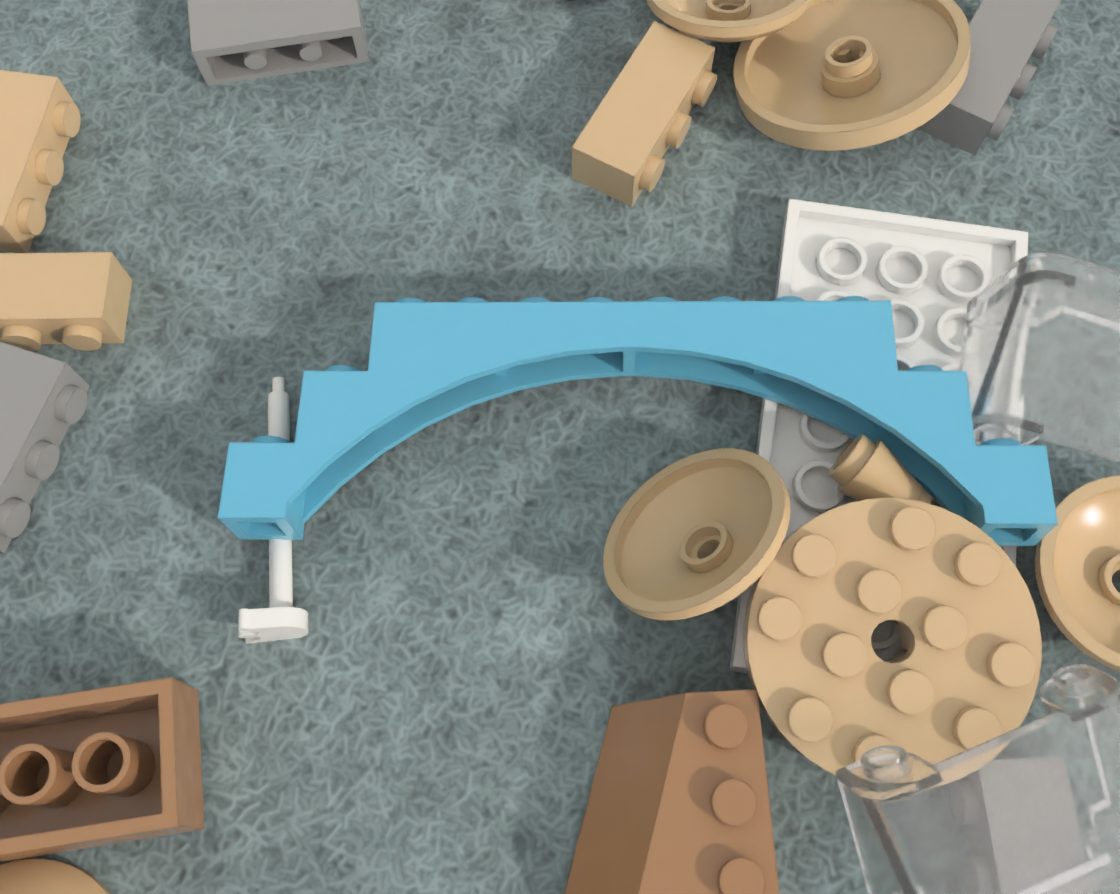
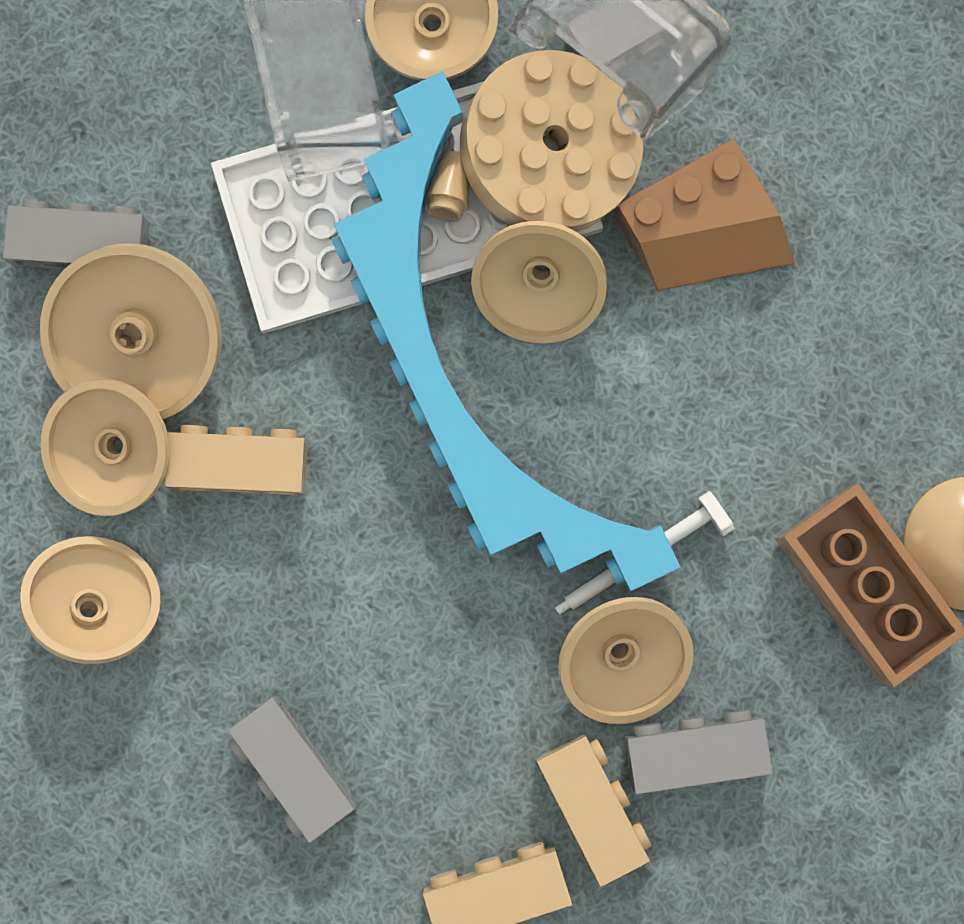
camera: 120 degrees left, 15 degrees up
none -> tan dish [558,597,694,724]

